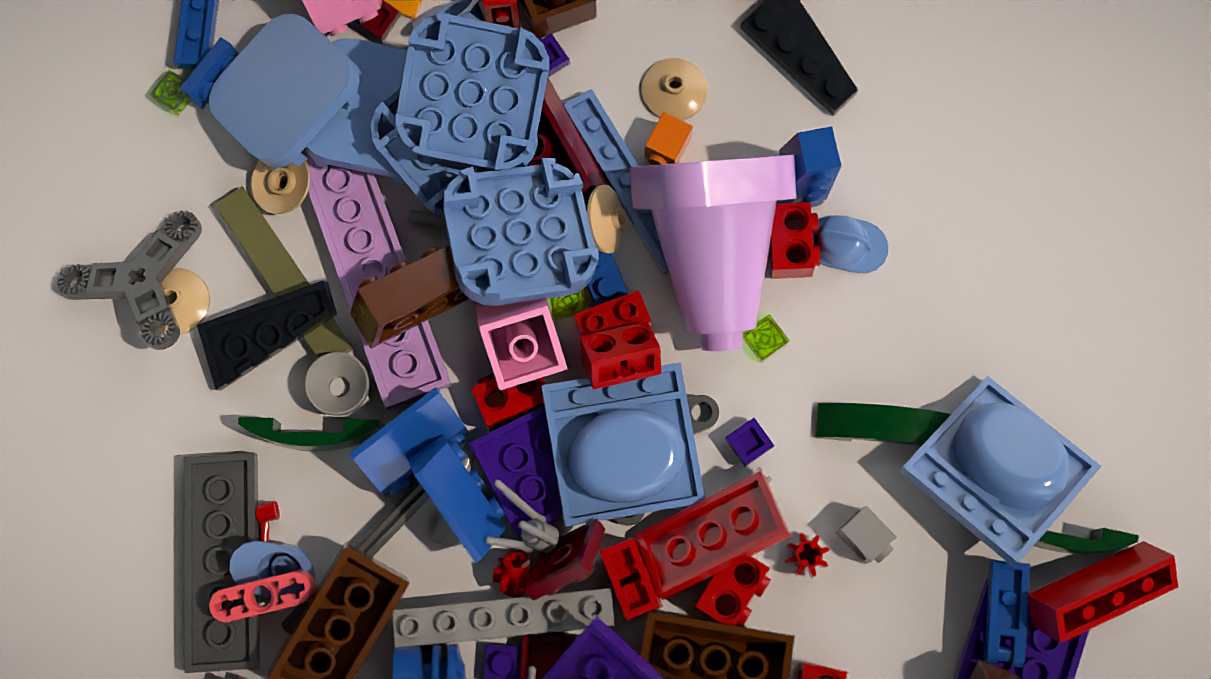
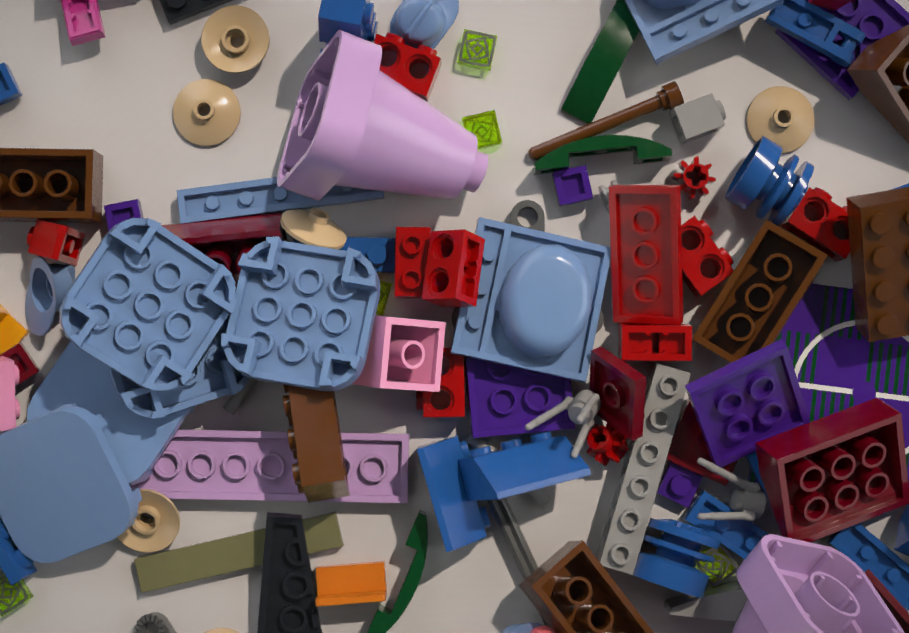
camera: 70 degrees left, 10 degrees up
light grey piece [305,352,370,416] -> none
orange brick [644,112,693,166] -> none
none -> tan dish [201,5,270,73]
none -> orange panel [315,561,387,606]
none -> tile [457,29,497,71]
none -> reddish brown piece [528,81,684,160]
none -> dark green slope [533,135,672,175]
none -> blue wheel [725,136,814,226]
none -> tan dish [746,86,814,154]

